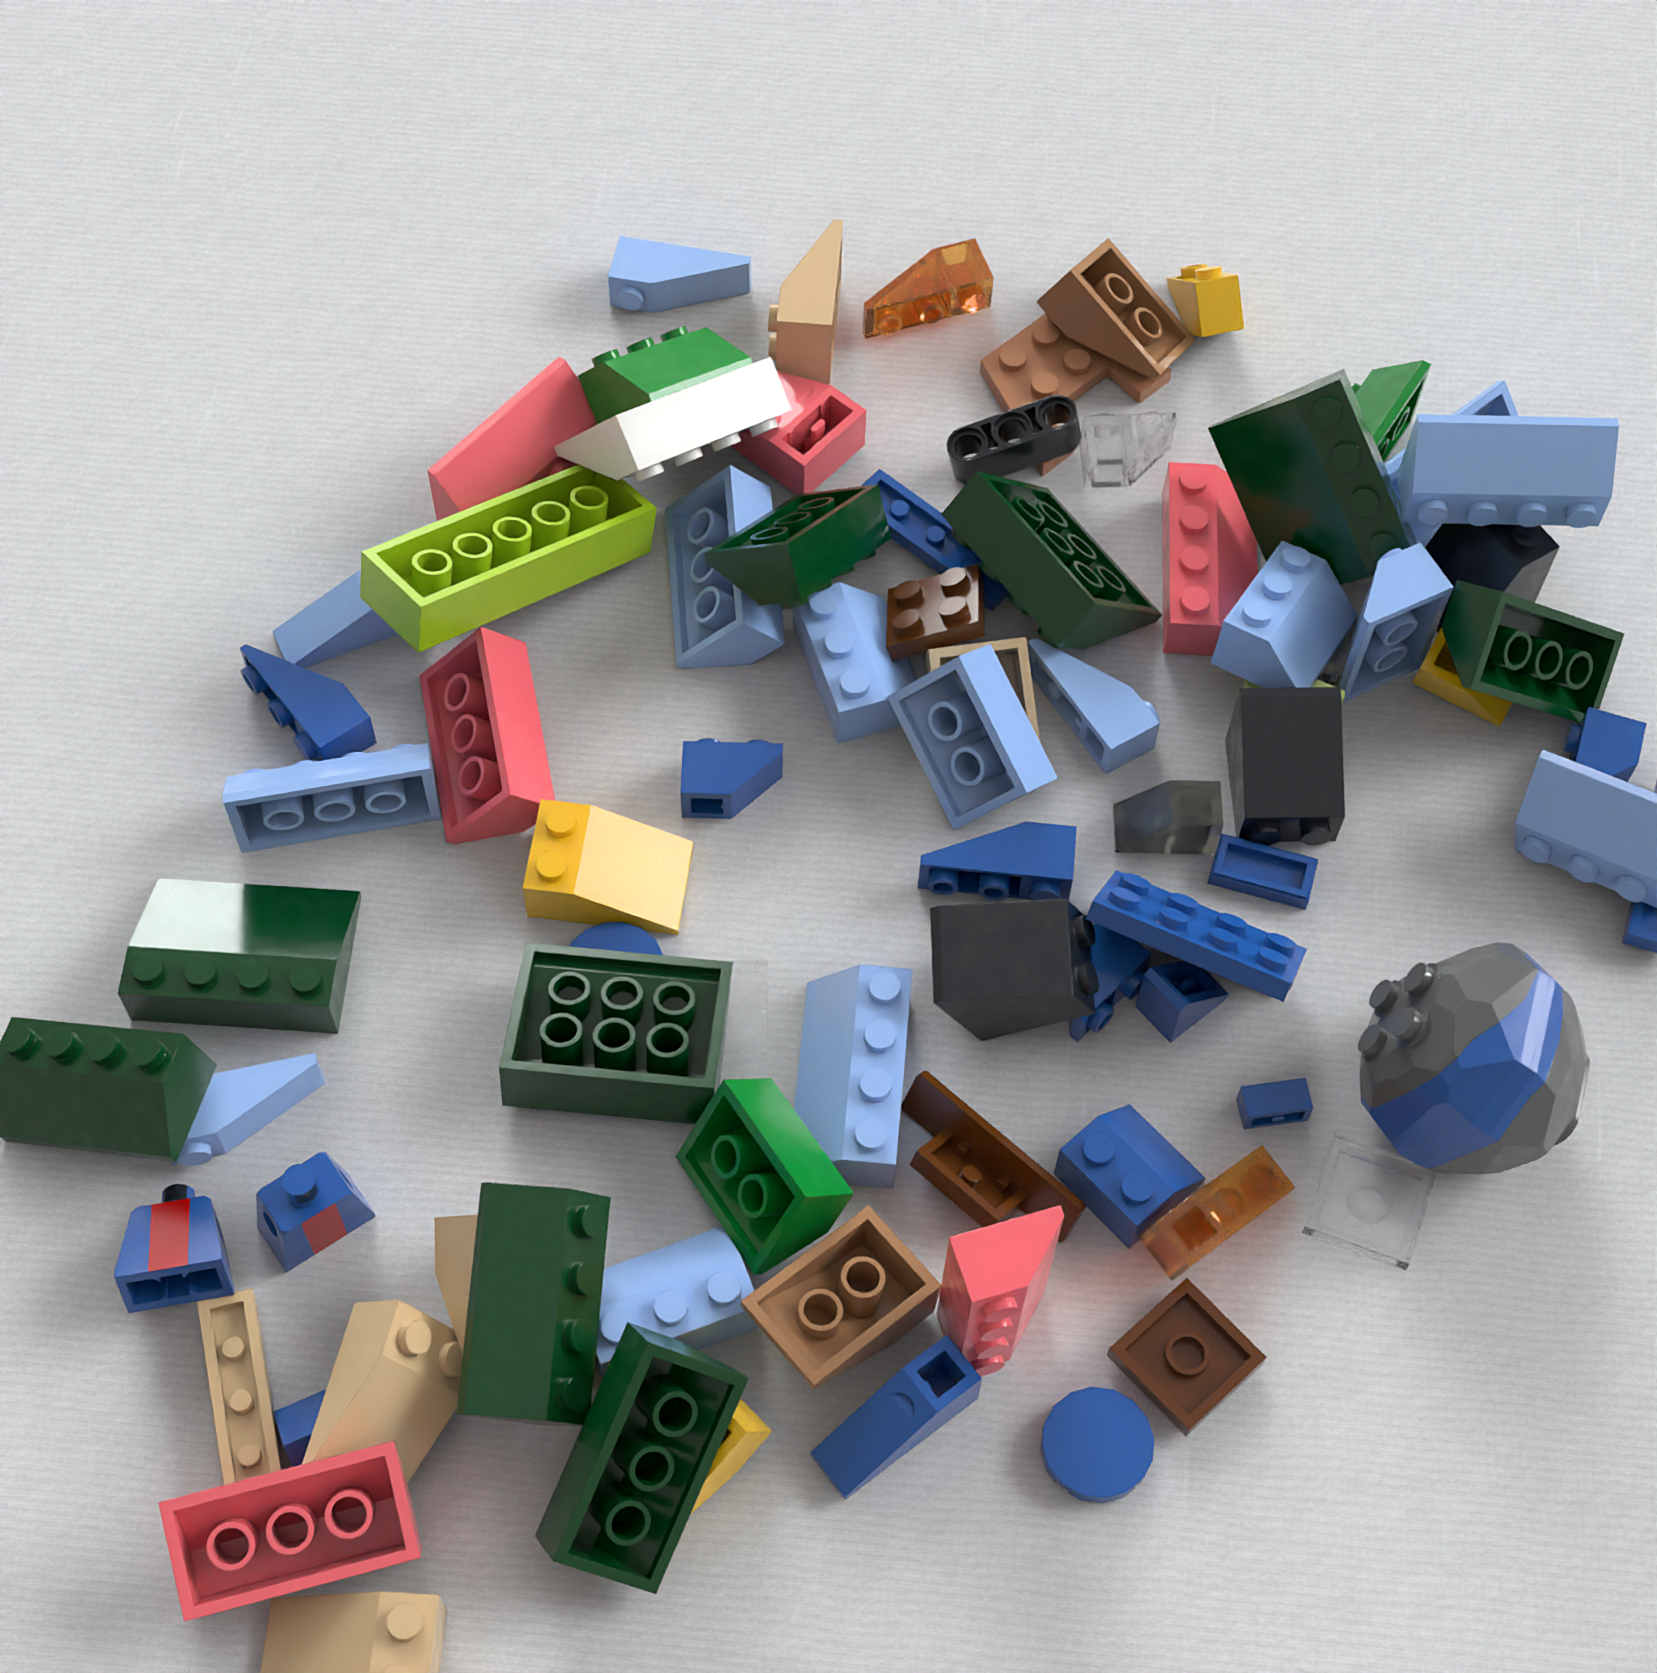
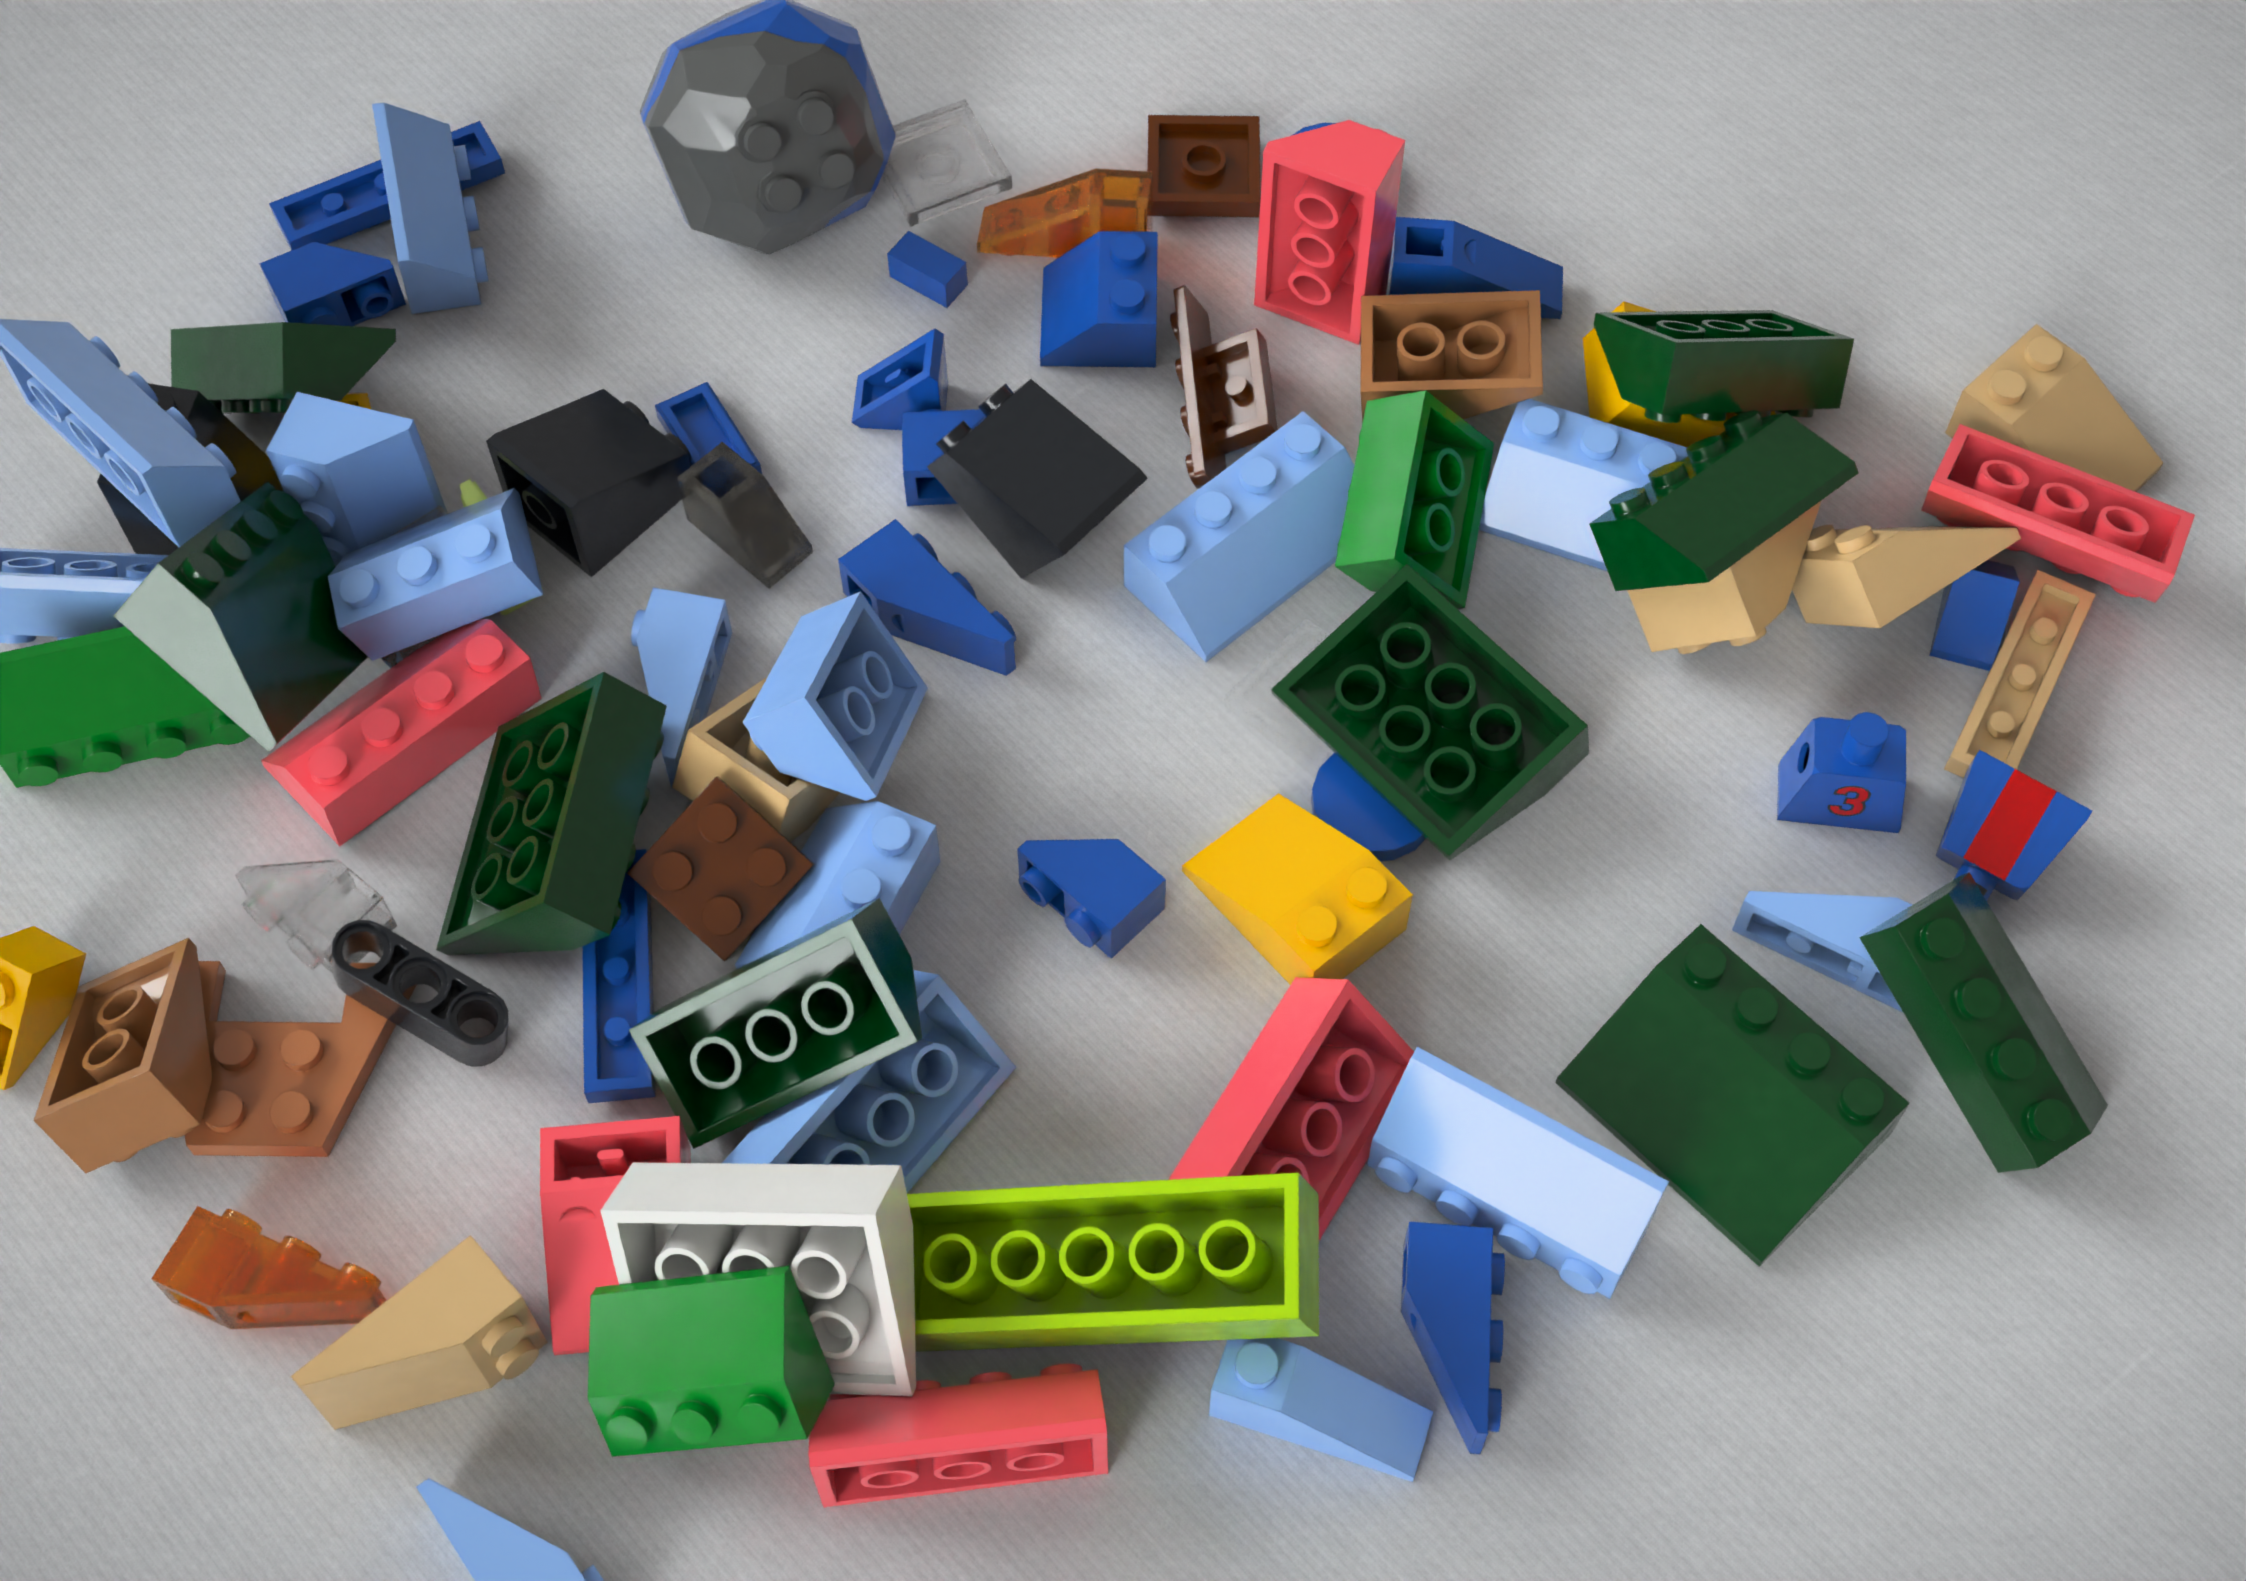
camera: 135 degrees left, 0 degrees up
blue bracket [1086,870,1307,1002] -> none

